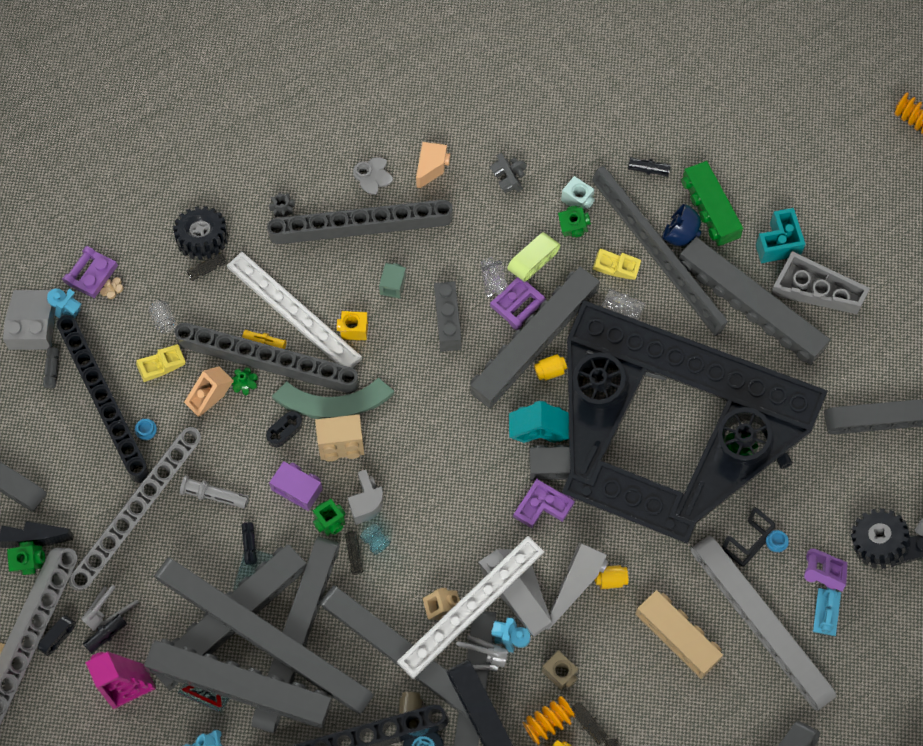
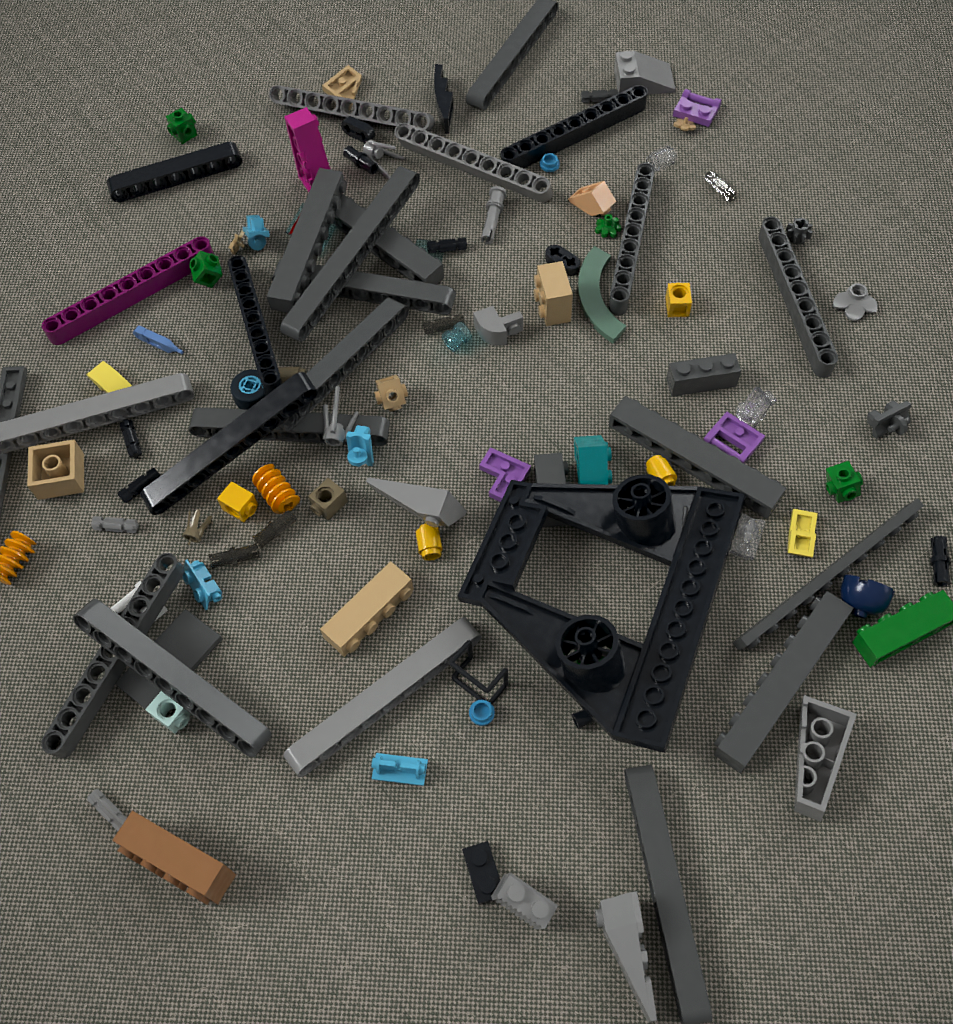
camera: 90 degrees right, 5 degrees down
green brick [7,542,45,575] -> none
medium azure hips [47,289,81,318] -> none
light yellow slope [136,344,186,382] -> none
black wheel [173,206,229,260] -> none
white tile [227,252,362,368] -> none
yellow pin [242,329,287,349] -> none
medium lavender brick [269,461,323,511] -> none
green brick [312,499,346,536] -> none
sand green brick [379,263,406,299] -> none
white tile [397,536,544,679] -> none
light nougat slope [416,142,450,188] -> none
light grey wedge [479,549,552,637] -> none
yellowish green beam [507,232,561,282] -> none
light aqua brick [561,176,595,210] -> none
teal brick [755,208,806,263] -> none
medium lavender plate [804,549,848,591] -> none
black wheel [851,508,911,569] -> none

